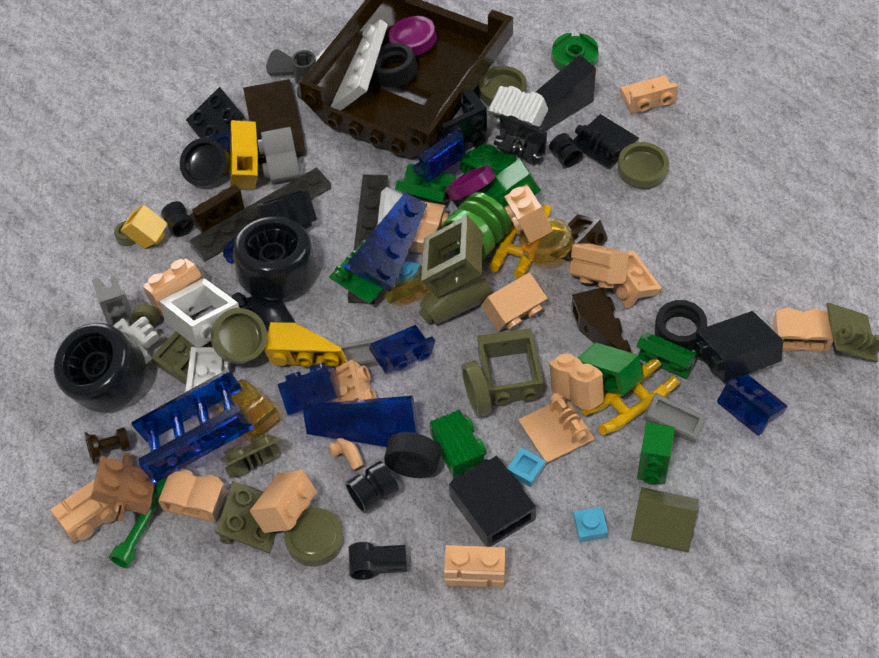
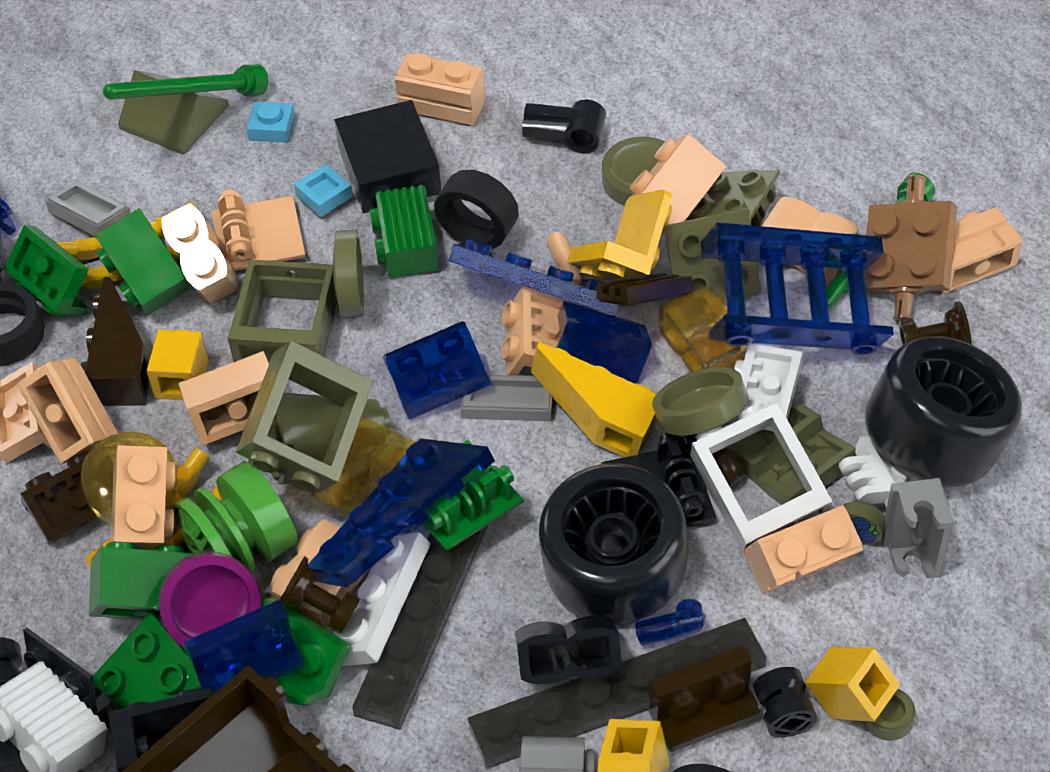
camera: 165 degrees left, 5 degrees down
black wheel [345,461,399,514] -> none
green brick [637,422,675,484] -> none
none -> green piece [103,64,269,100]
none -> yellow brick [147,329,209,400]
none -> dark brown piece [275,556,361,633]
none -> yellow bracket [567,189,672,282]
none -> dark brown tile [597,273,692,306]

